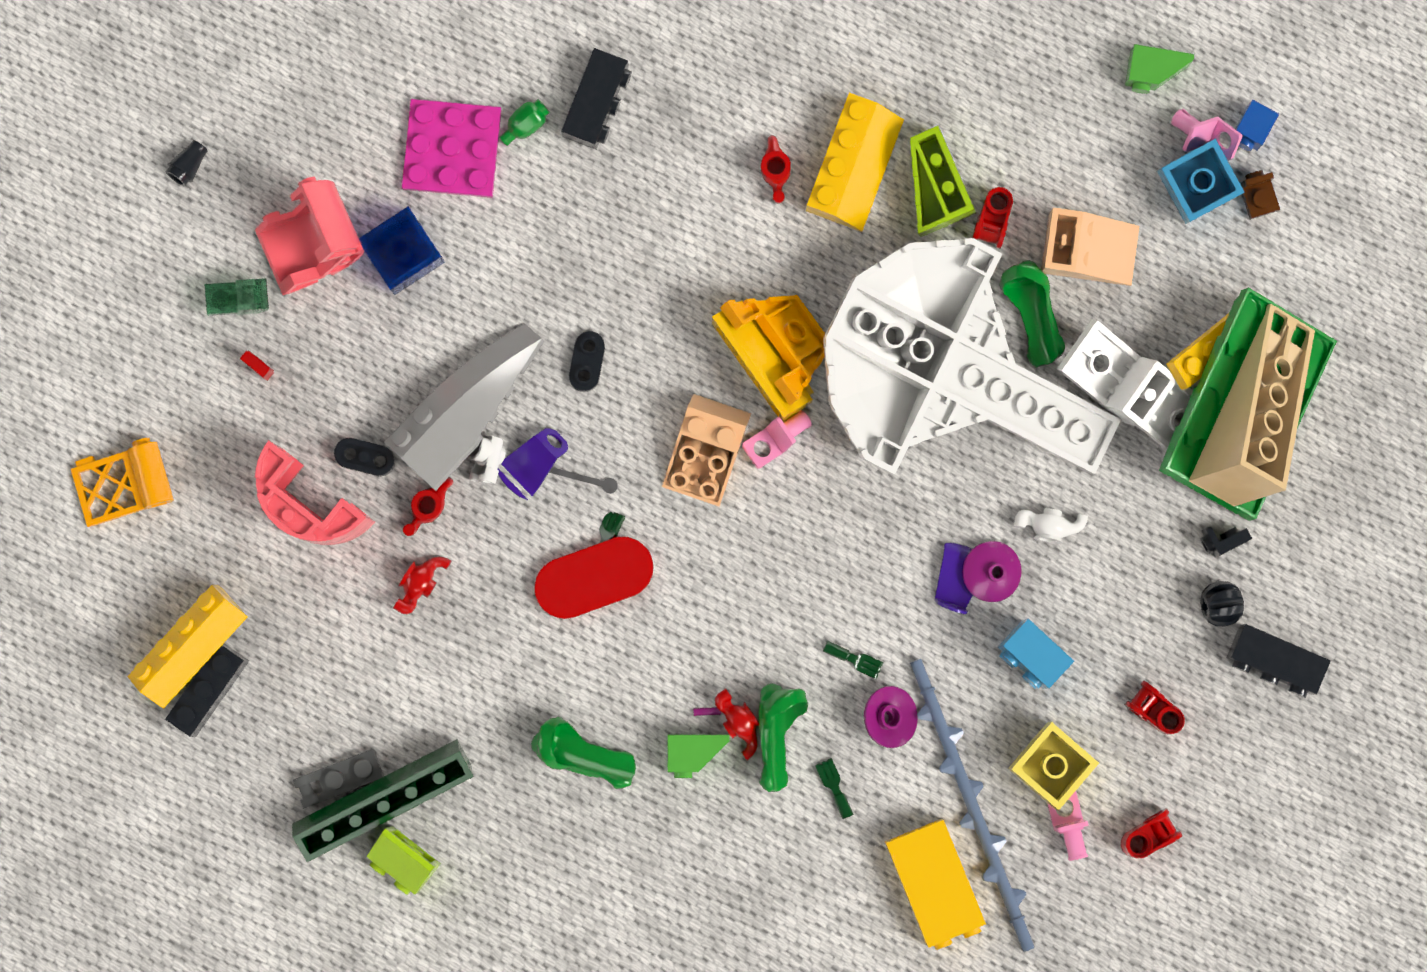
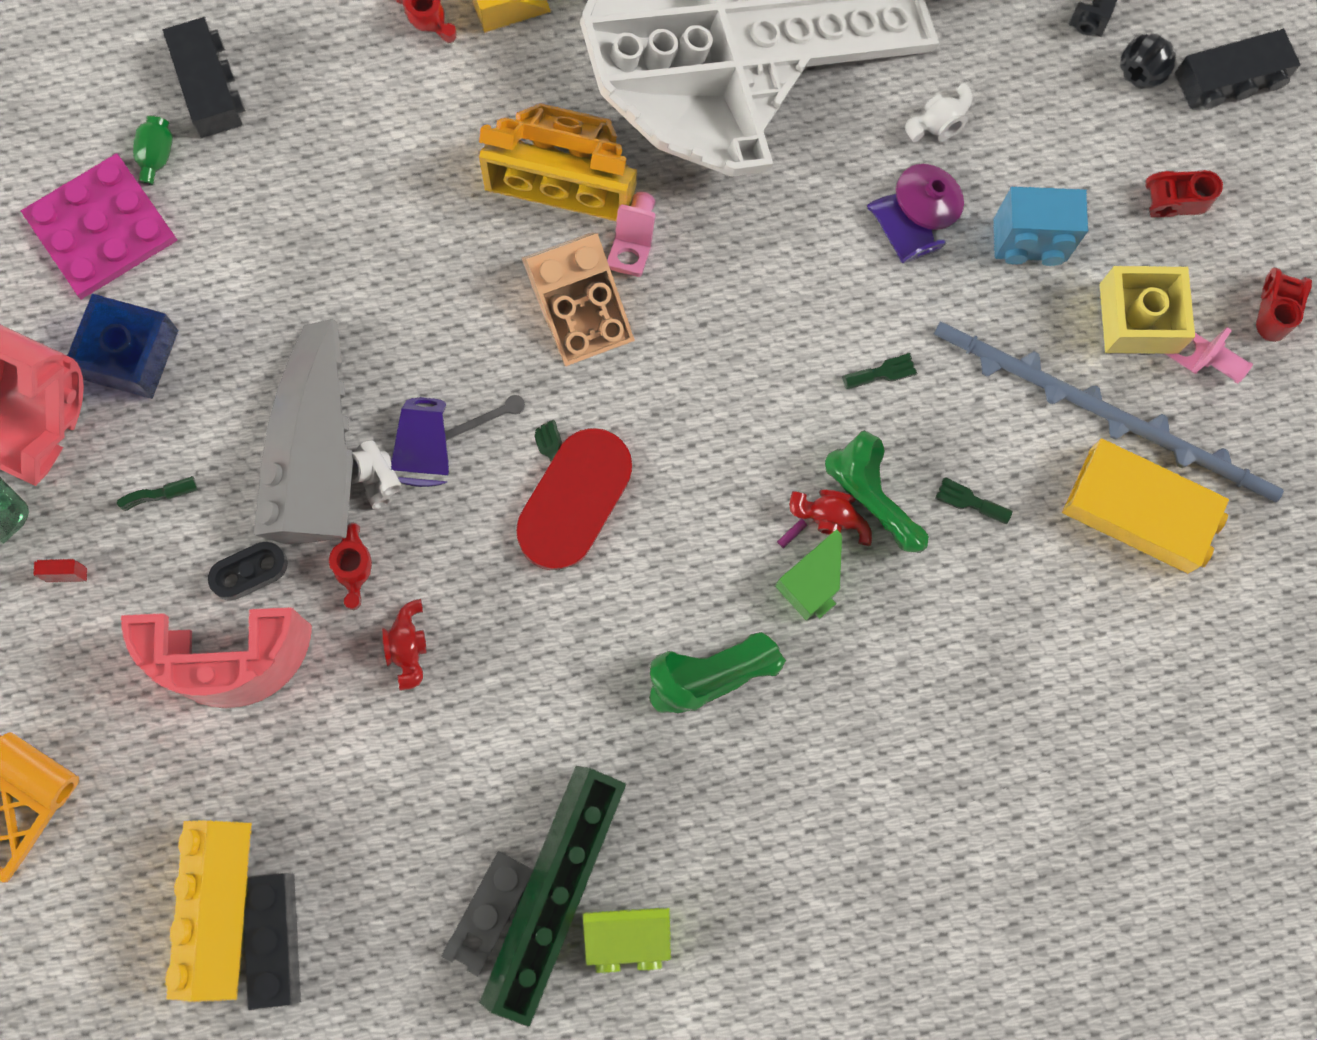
camera: 50 degrees left, 10 degrees down
black plate [569,331,605,392] -> none
magenta dish [864,686,918,748] -> none
none -> dark green piece [117,476,198,511]

